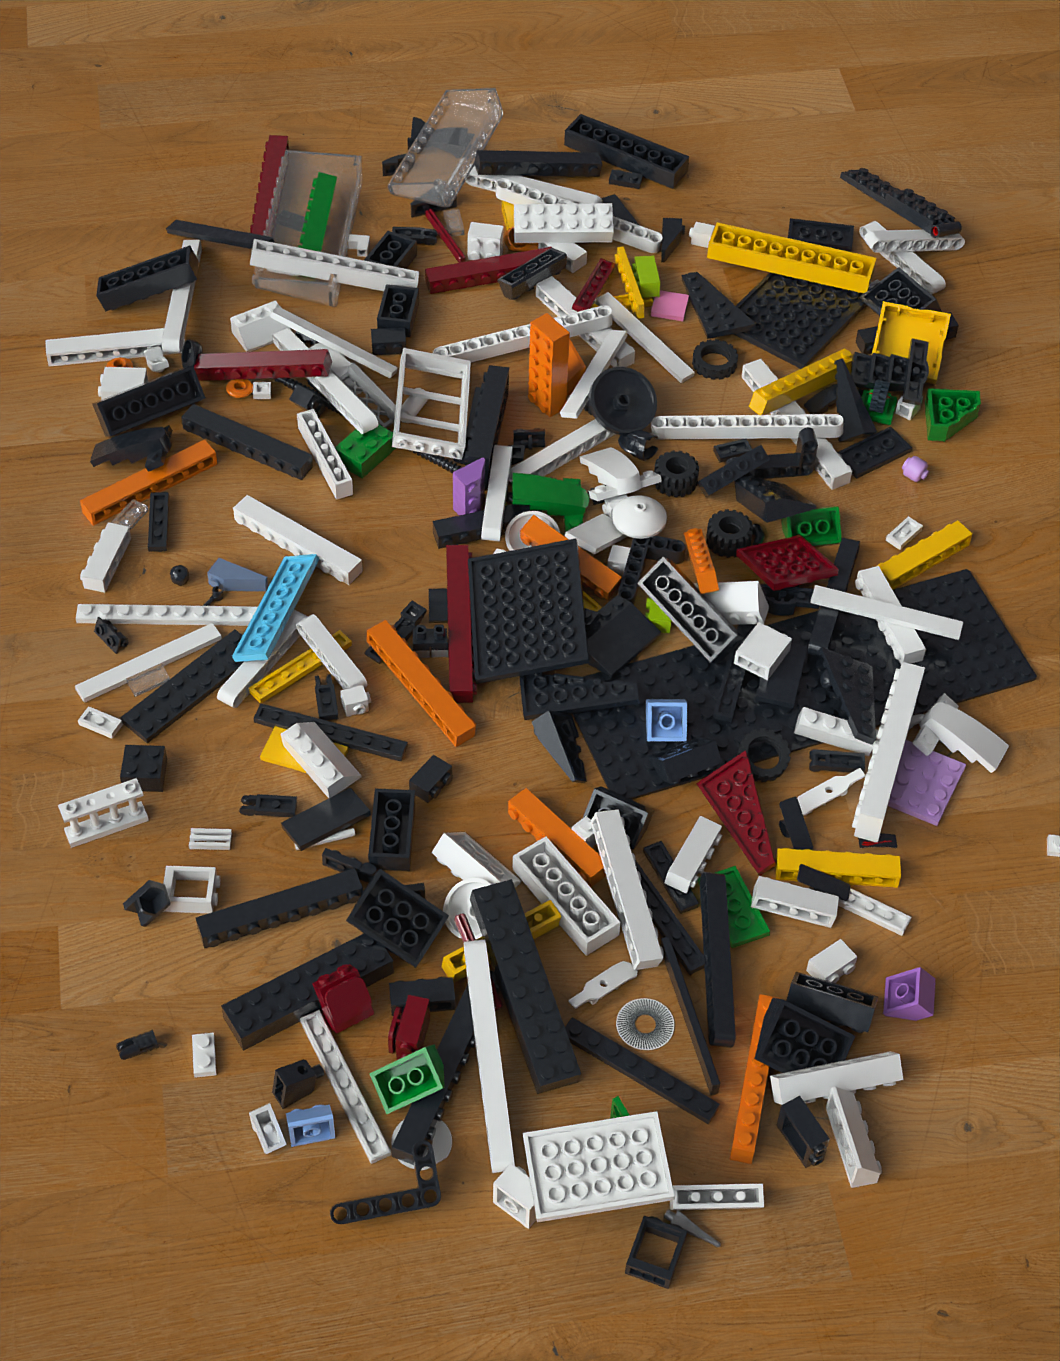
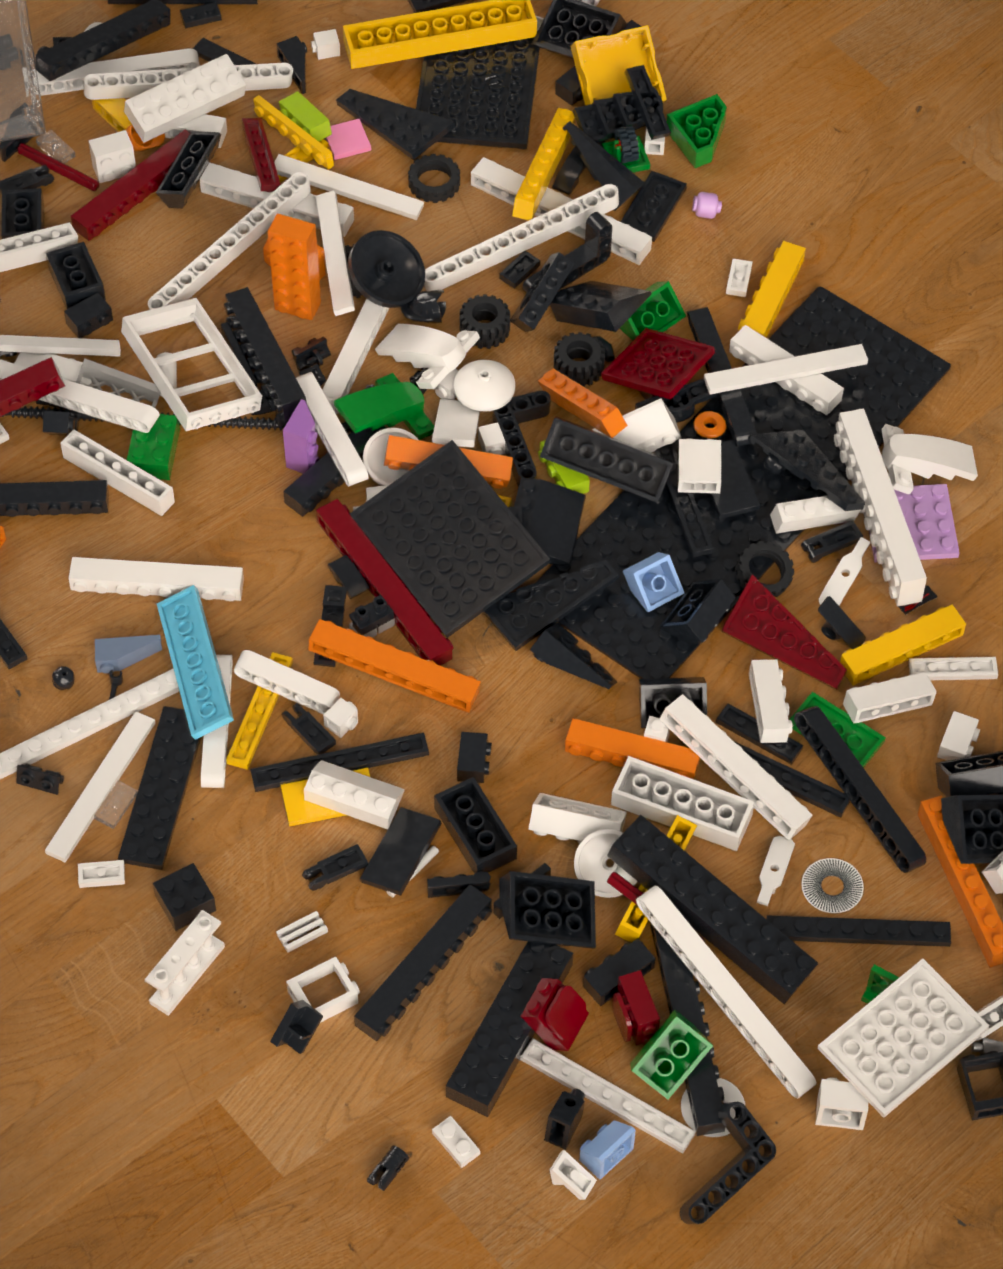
camera: 30 degrees left, 5 degrees up
black tile [660,937,720,1096] -> none
black piece [797,864,850,901] -> none
none -> orange piece [693,411,726,438]

